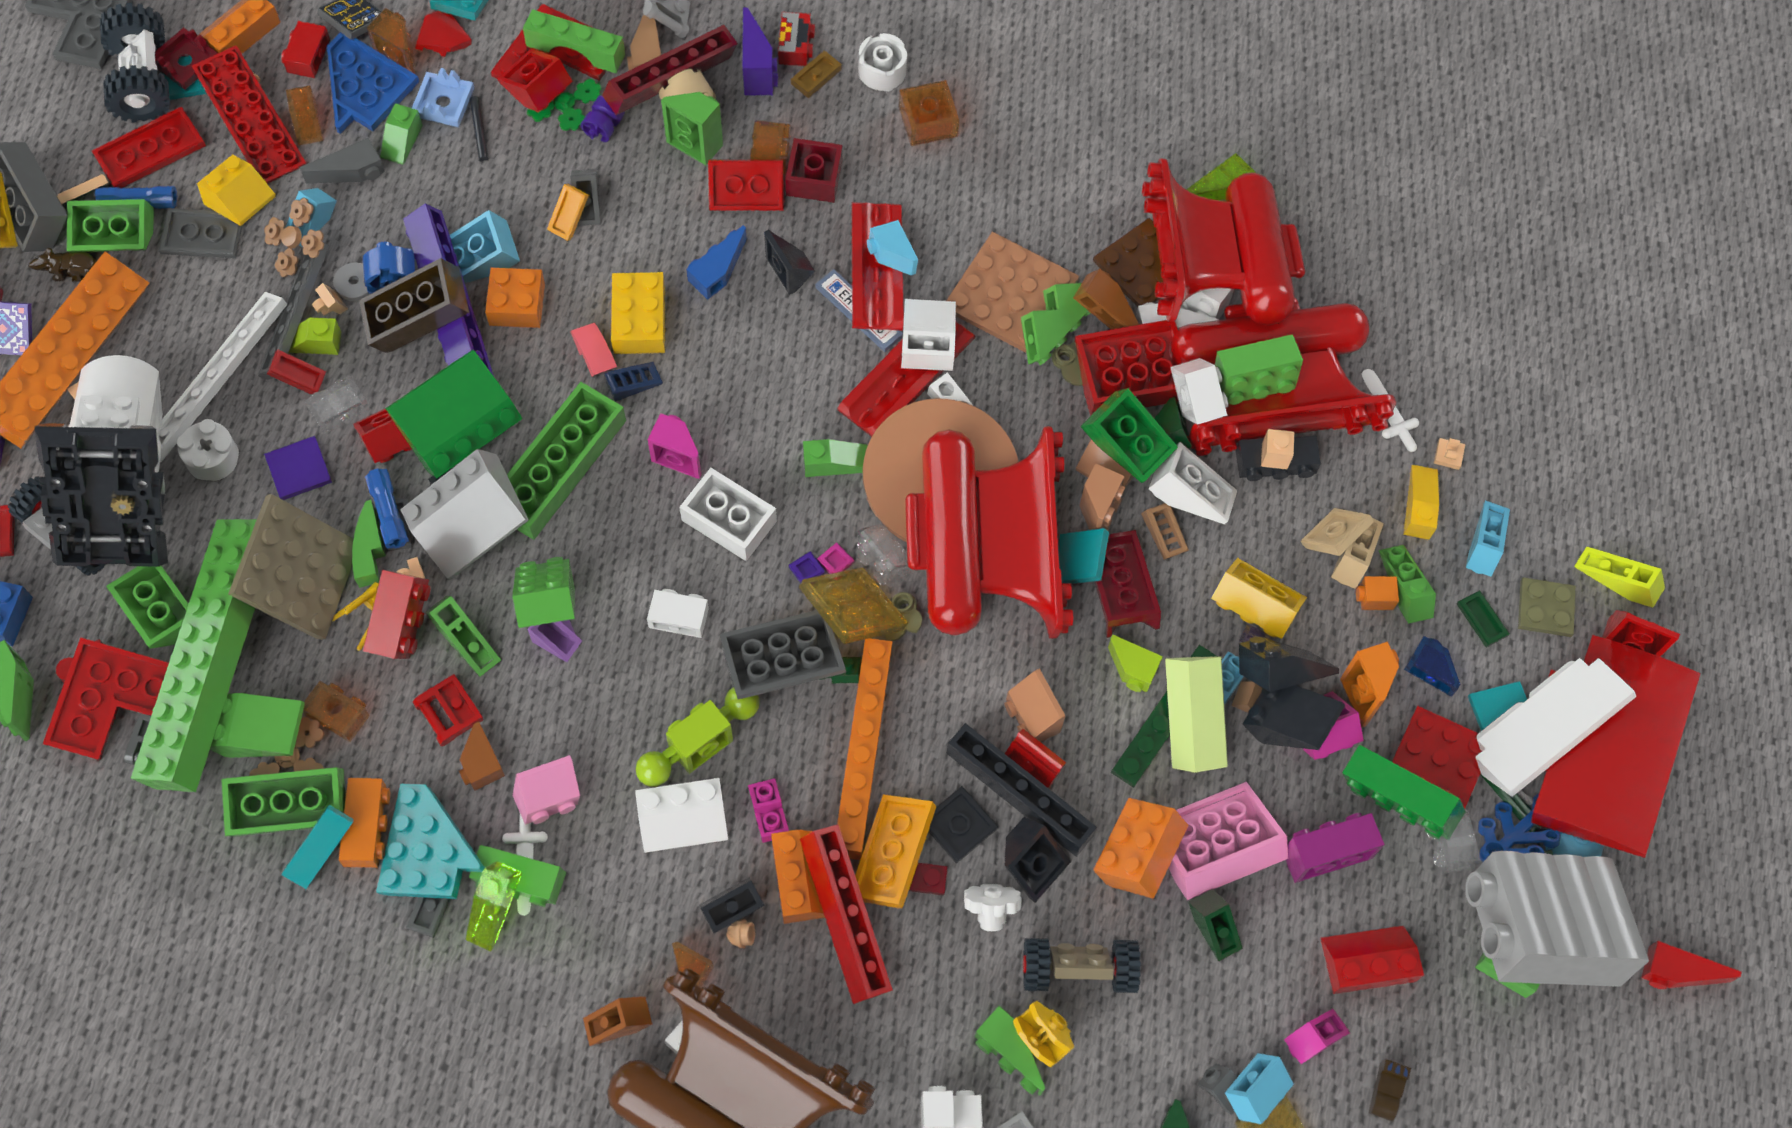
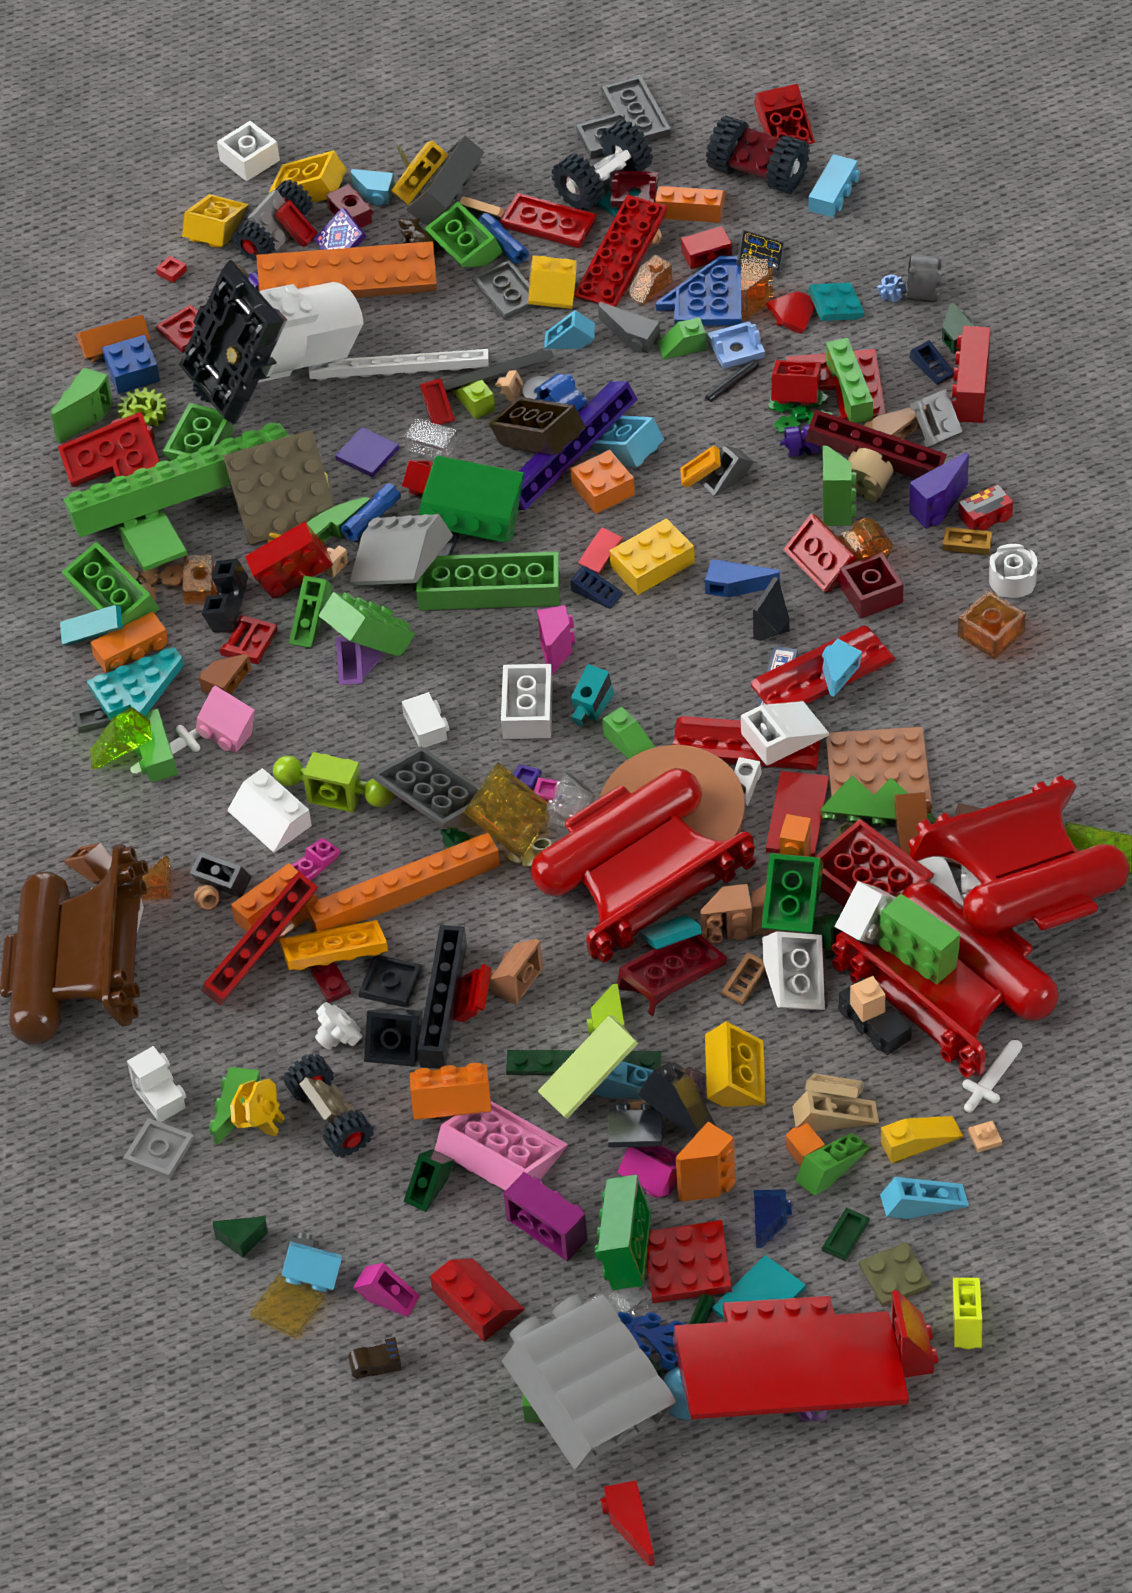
camera: 65 degrees right, 15 degrees down
white brick [177,419,239,481] -> none
medium nougat plant [264,198,324,277] -> none
white slope [1476,658,1636,797] -> none
none -> lime gear [118,388,167,426]
none -> black arch [202,558,248,632]
none -> teal torso [571,664,614,726]
none -> red tile [766,771,829,857]
none -> orange brick [779,814,811,857]

